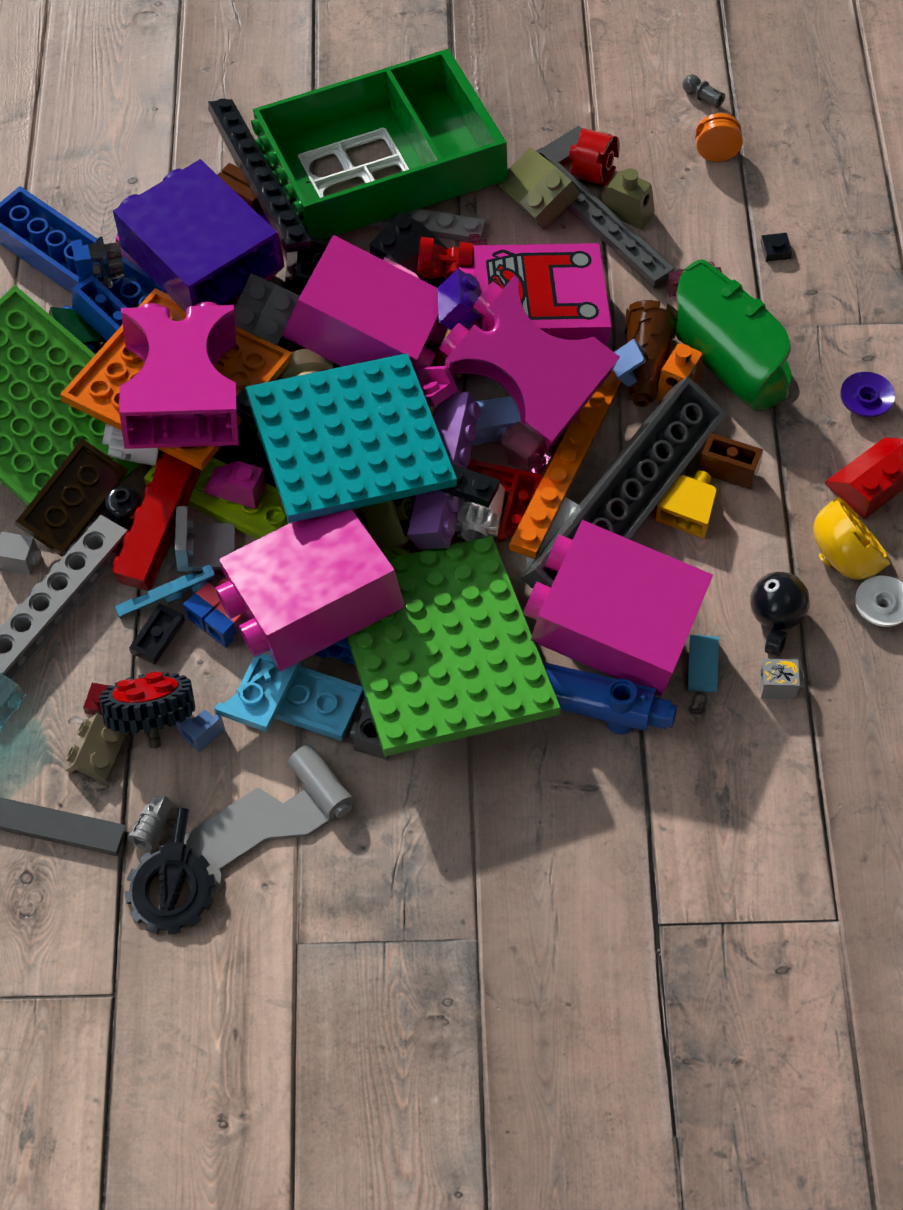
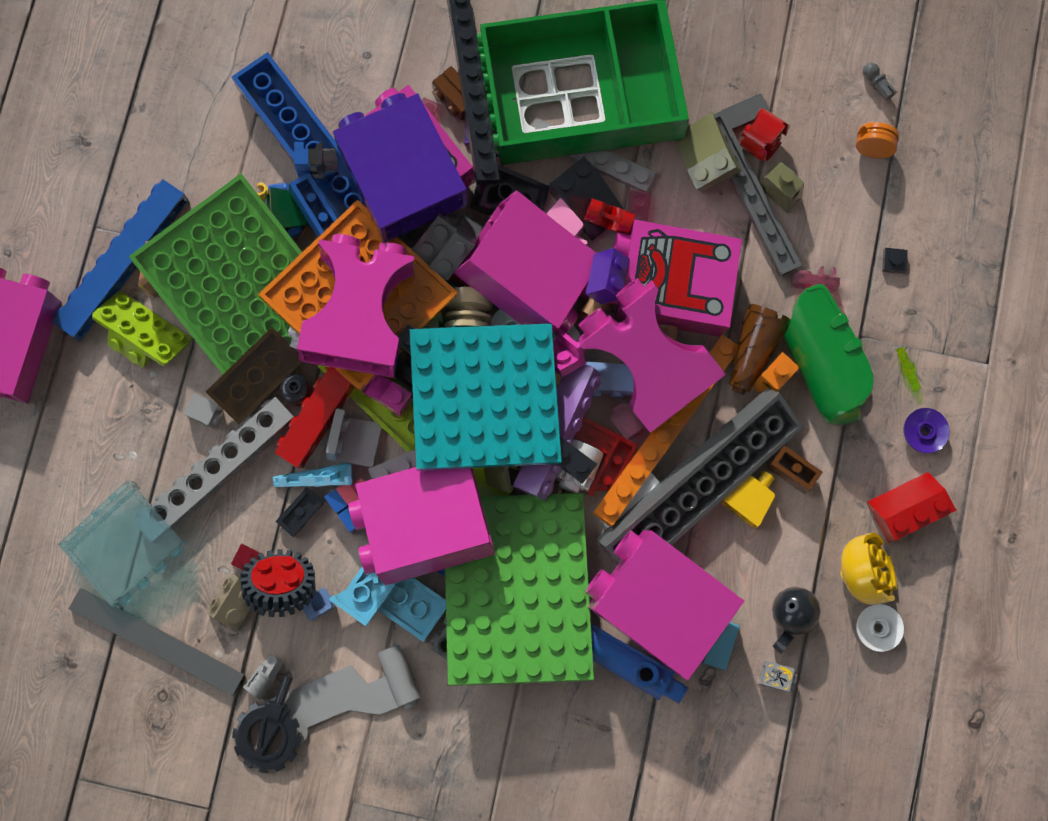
camera: 10 degrees right, 20 degrees up
medium blue panel [613,339,646,387] -> none
none -> clear neon green bar [896,346,922,391]

